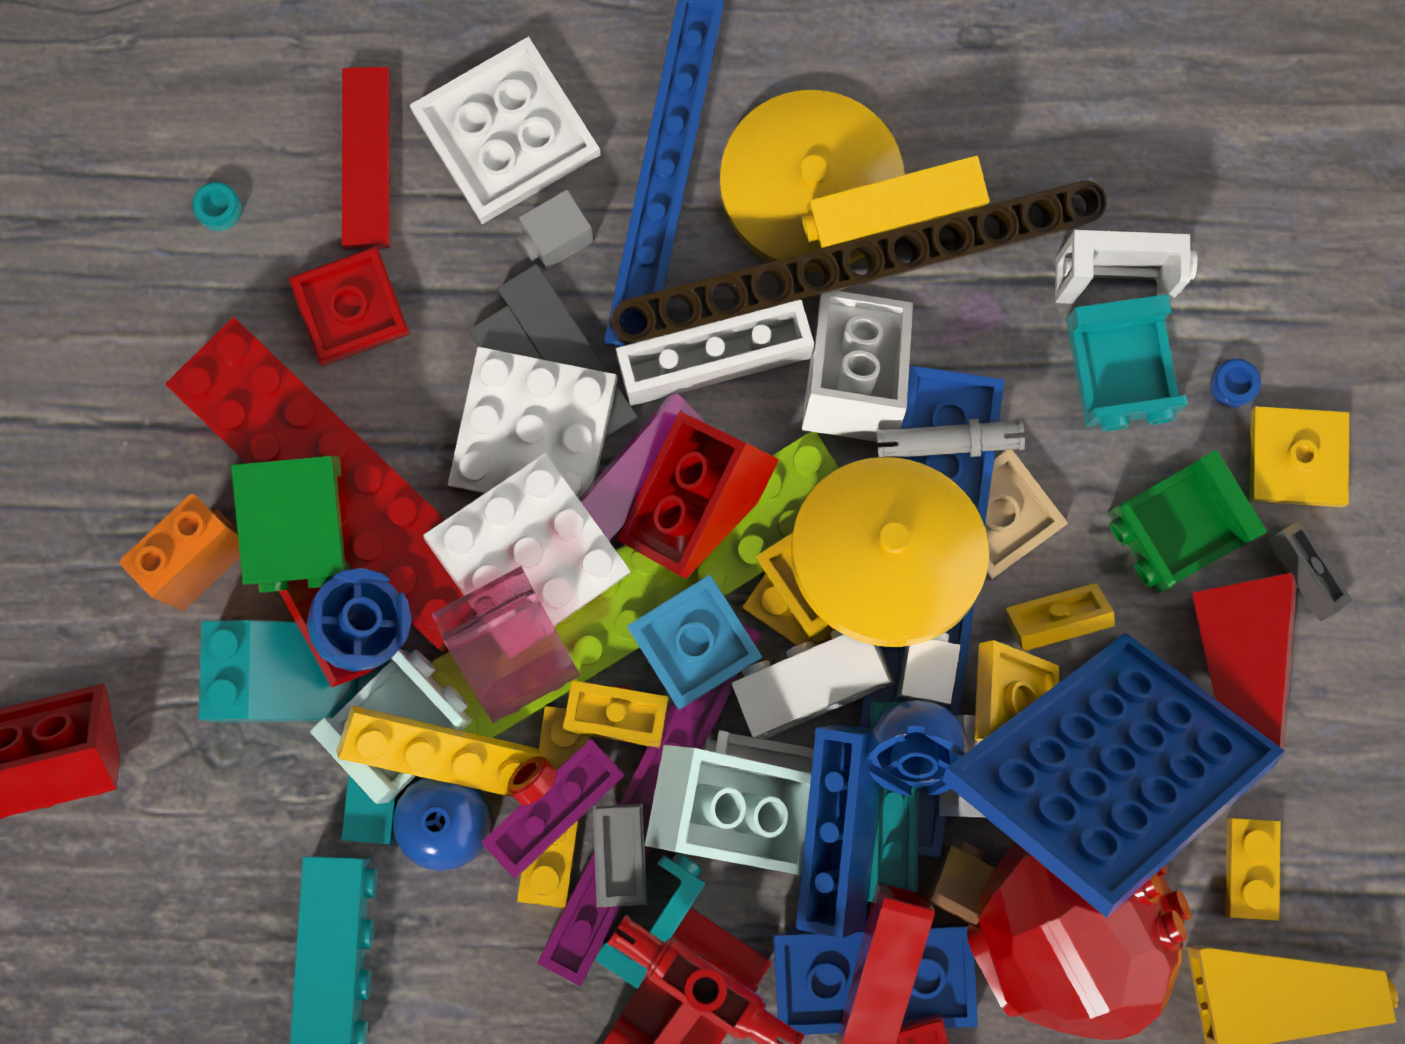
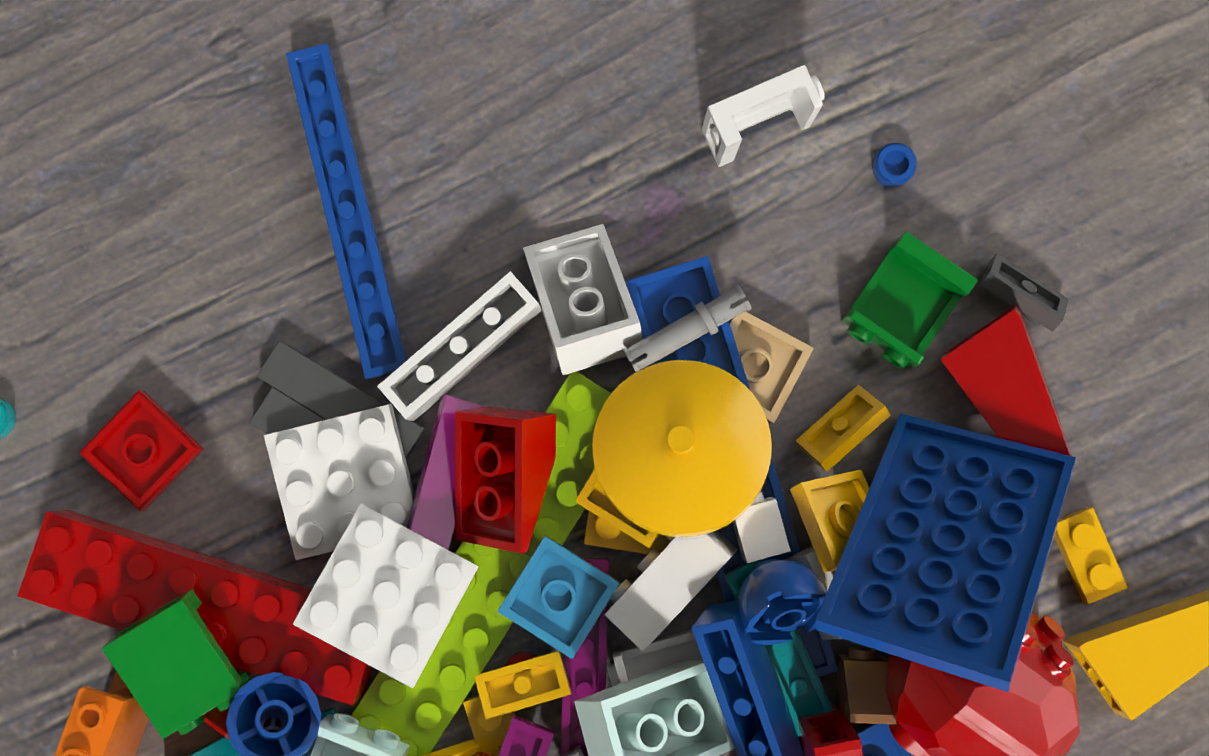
camera: 20 degrees left, 5 degrees up
red tile [342,67,391,250] -> none
white plate [409,36,601,224] -> none
clear pink panel [432,566,581,723] -> none
light grey brick [517,190,594,270] -> none
dark brown beam [609,180,1107,345] -> none
yellow dish [720,90,904,272] -> none
yellow slope [801,155,990,249] -> none
teal panel [1066,294,1188,432] -> none
yellow plate [1249,406,1349,508] -> none

